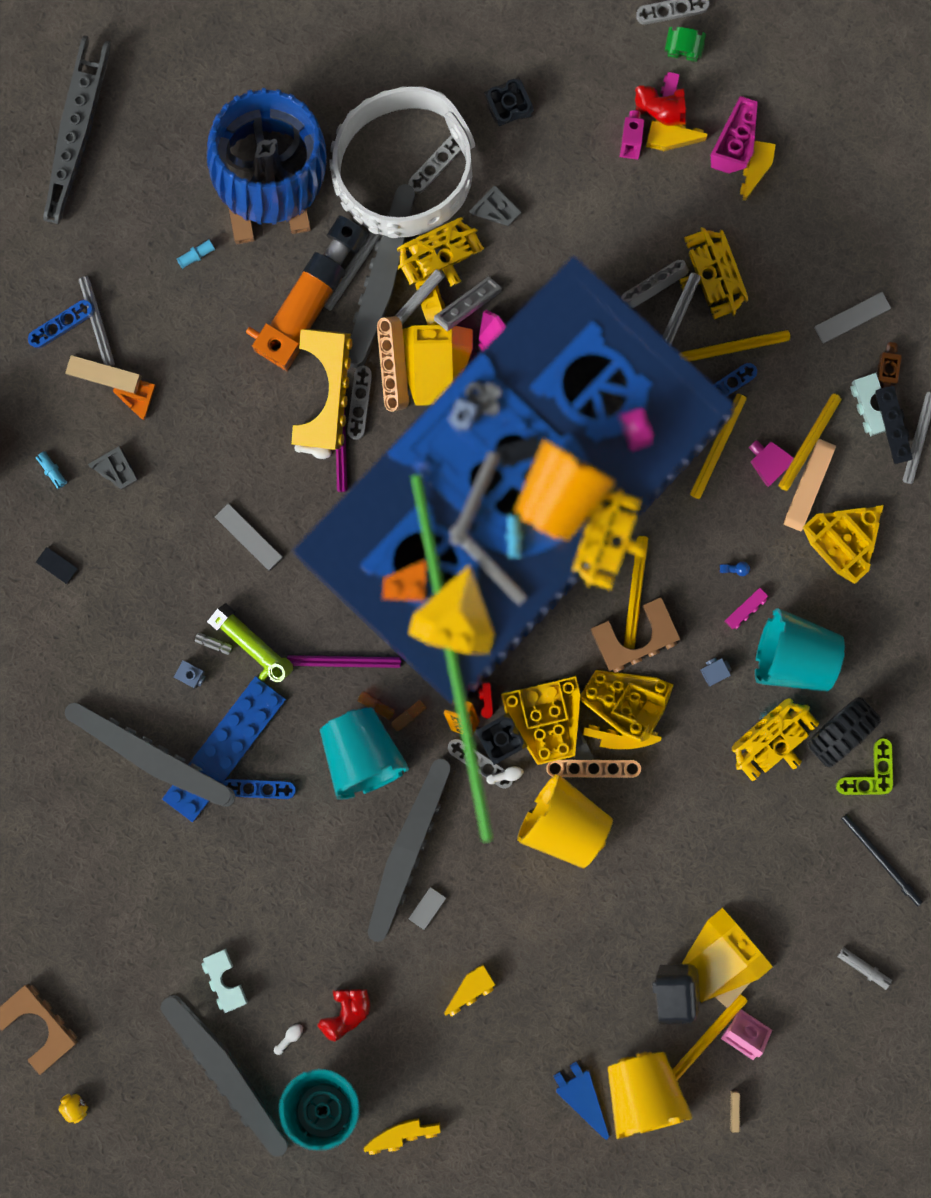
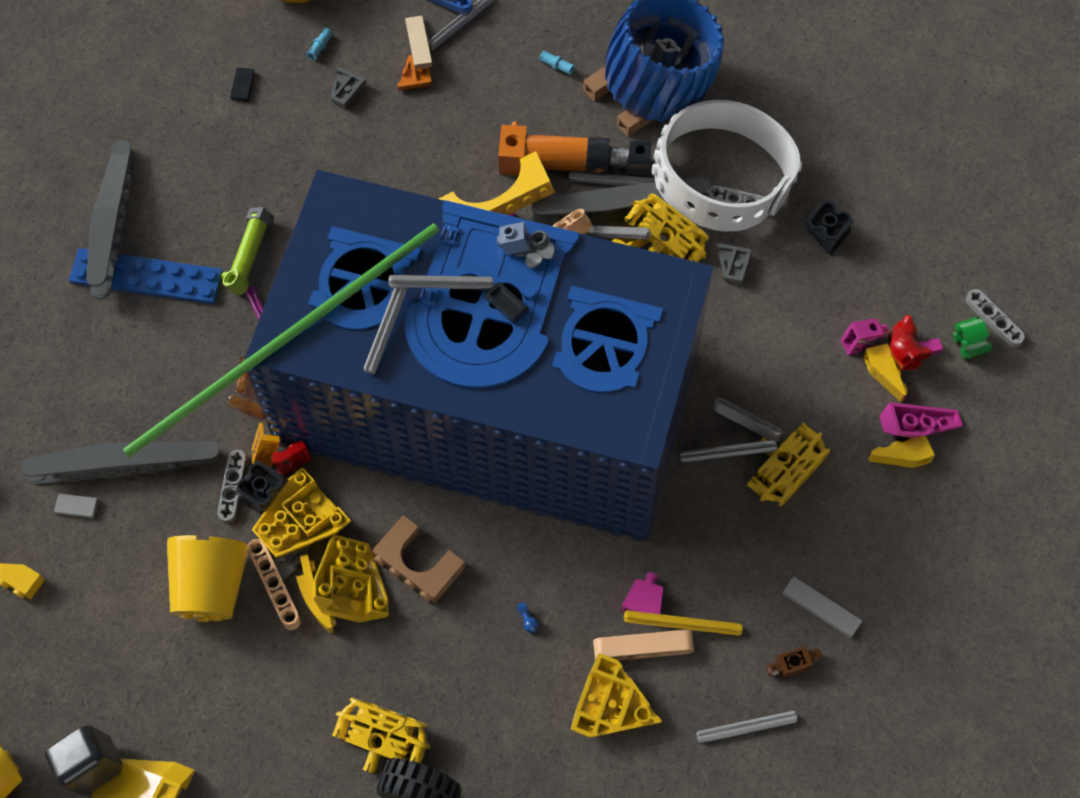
camera: 60 degrees right, 20 degrees down
sand blue brick [174,660,205,689] -> none
light grey axle [195,633,232,655] -> none
blue beam [222,779,296,799] -> none
teal cone [320,708,409,800] -> none
orange wing [383,561,427,601] -> none
yellow wedge [409,565,494,654] -> none
white piece [486,766,523,784] -> none
medium azure pin [506,515,522,558] -> none
light orange cone [515,440,615,541] -> none
yellow piece [573,489,646,590] -> none
dark pink torso [618,408,652,451] -> none
yellow axle [624,536,648,649] -> none
yellow axle [679,330,790,362] -> none
yellow axle [690,394,746,499] -> none
sand blue brick [700,657,732,686] -> none
blue beam [713,363,757,397] -> none
dark pink piece [725,588,768,630] -> none
teal cone [755,608,845,691] -> none
light aqua arch [850,373,885,437] -> none
black bracket [875,386,913,464] -> none

